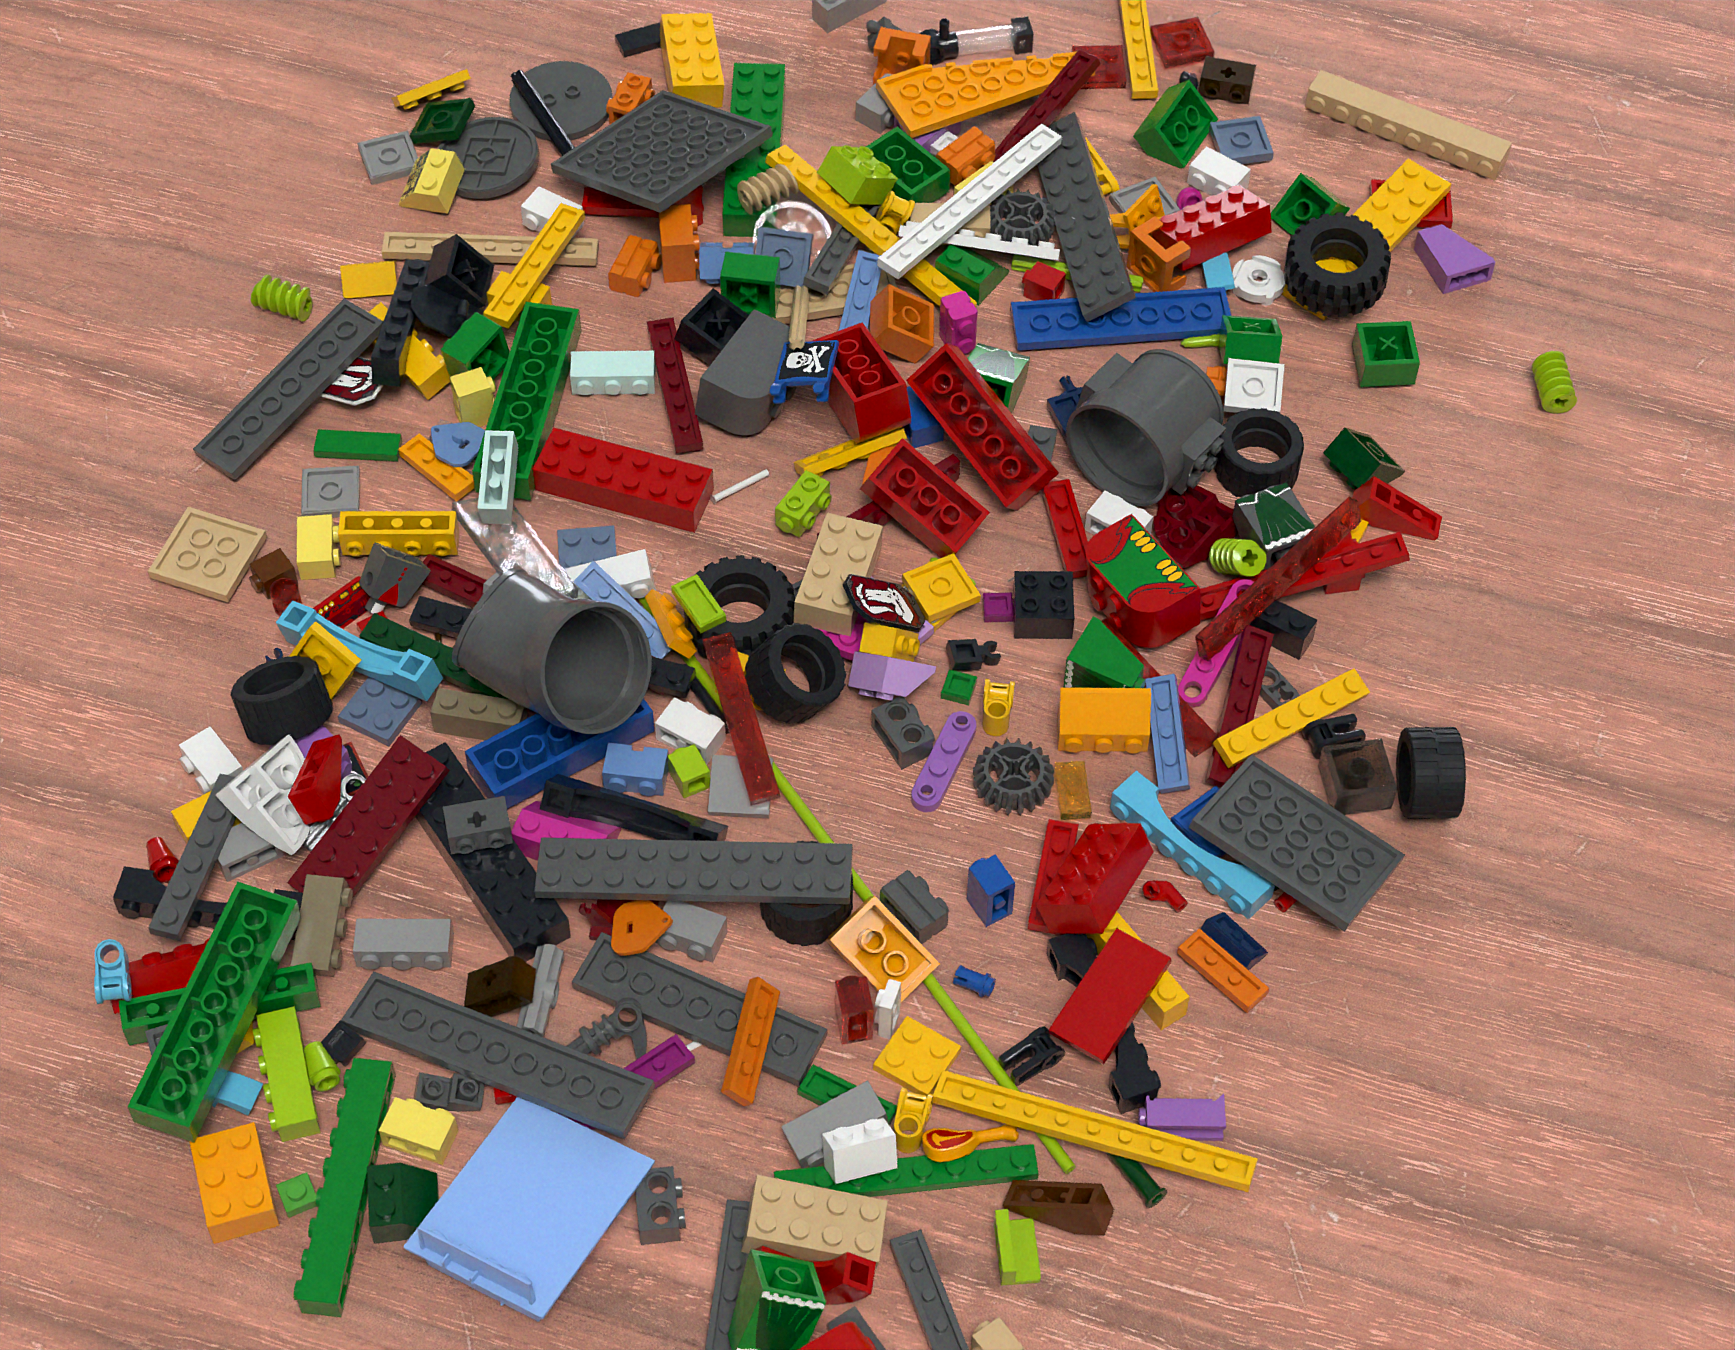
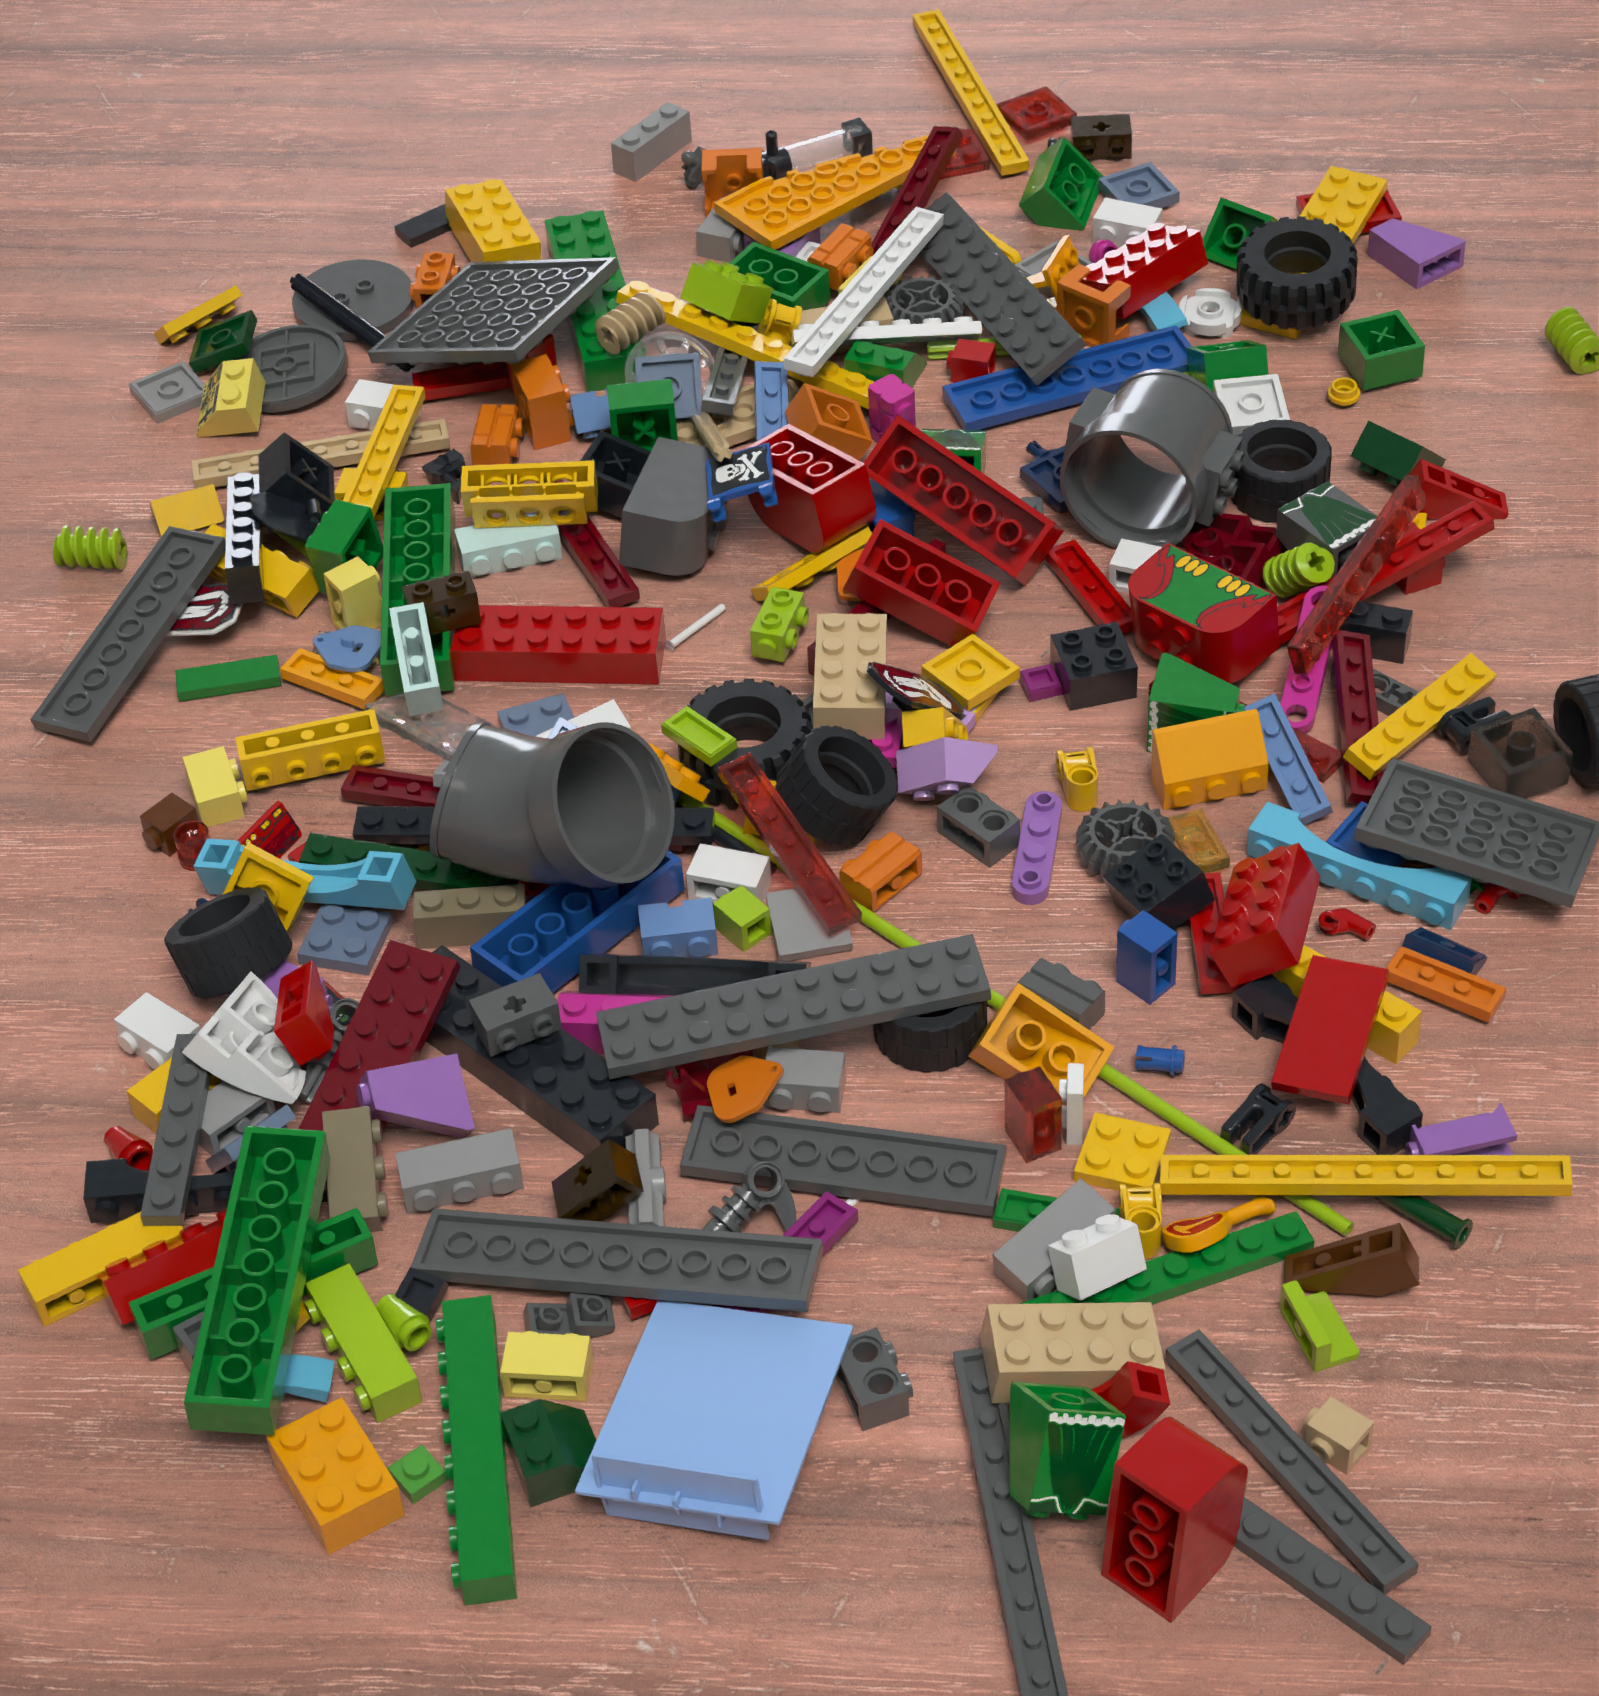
camera: 10 degrees left, 10 degrees down
medium azure piece [94,939,132,1004] -> none
tan plate [148,507,267,602] -> none
light grey tile [301,466,360,518] -> none
dark grey torso [359,542,431,614] -> none
orange plate [721,976,780,1107] -> none
green tile [941,669,977,706] -> none
black plate [946,639,1001,670] -> none
tan brick [1305,70,1512,181] -> none
none -> yellow brick [18,1212,183,1327]
none -> sand blue plate [205,1104,296,1173]
none -> medium lavender slope [356,1053,475,1138]
none -> dark brown brick [402,571,482,635]
none -> black piece [422,448,466,504]
none -> yellow brick [461,461,598,528]
none -> orange brick [839,831,922,912]
none -> black brick [1103,834,1215,930]
none -> yellow plate [1328,377,1360,407]

